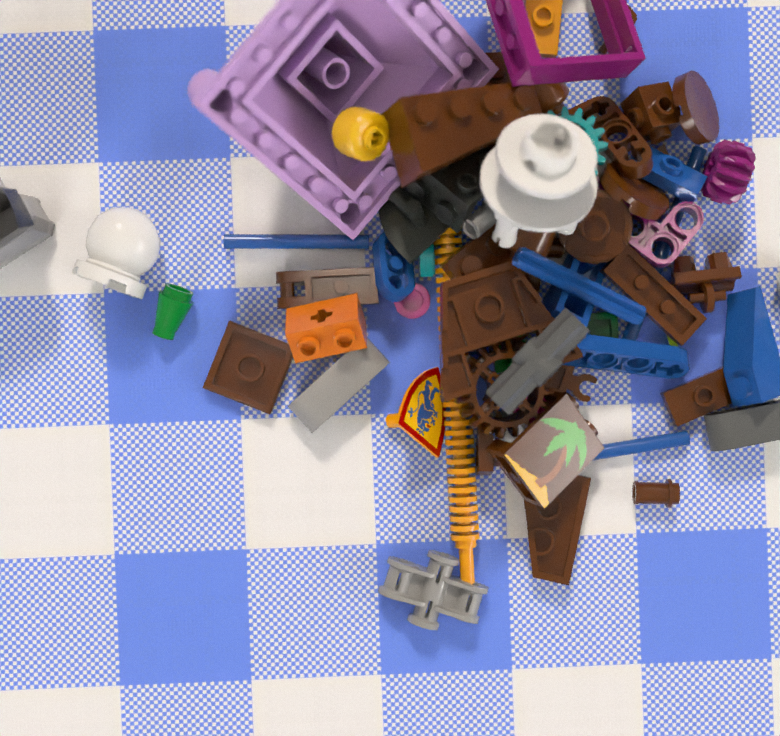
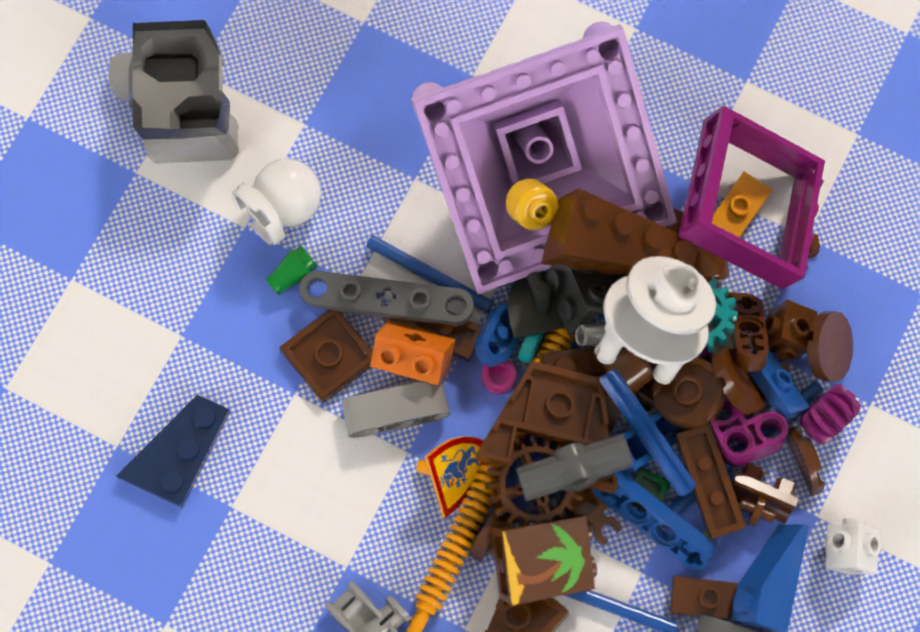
camera: 30 degrees right, 15 degrees down
none -> dark blue wing [116,395,231,508]
none -> dark grey piece [299,271,475,326]
none -> reddish brown tile [786,426,825,496]

